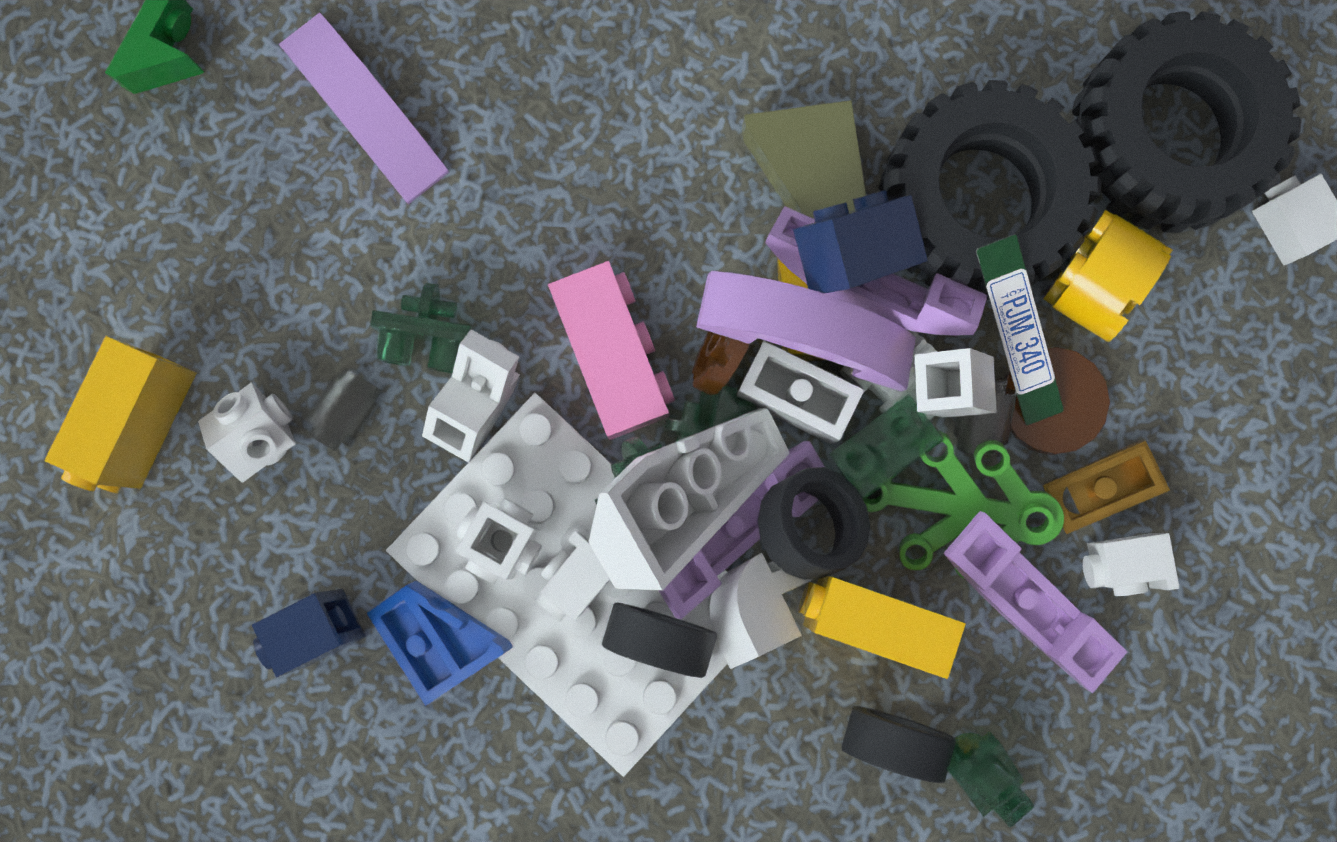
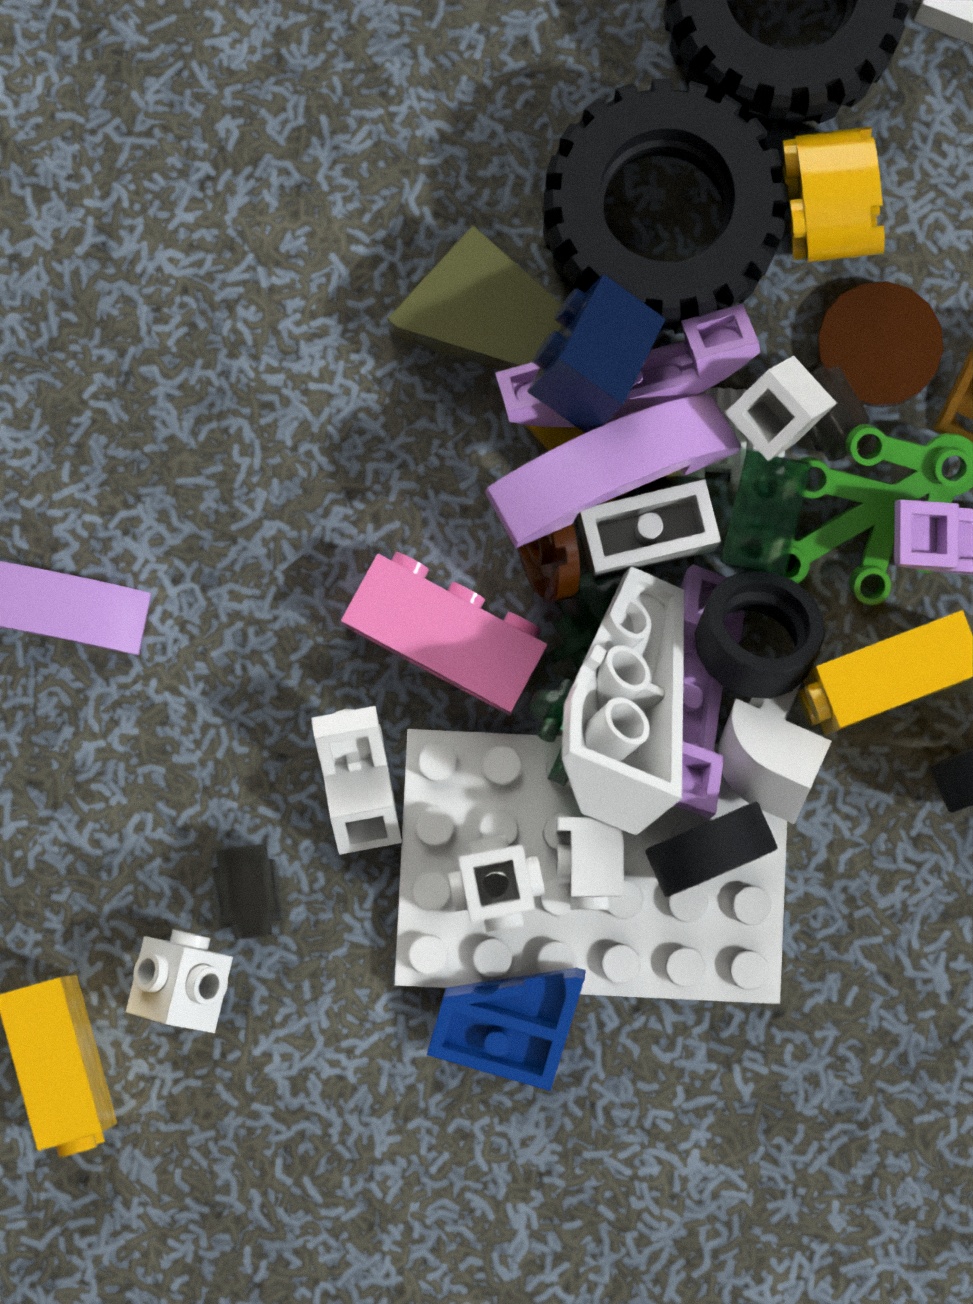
camera: 45 degrees left, 0 degrees up
dark blue brick [252,589,366,678] -> none
clear green hips [370,283,471,374] -> none
sticker [976,234,1064,425] -> none

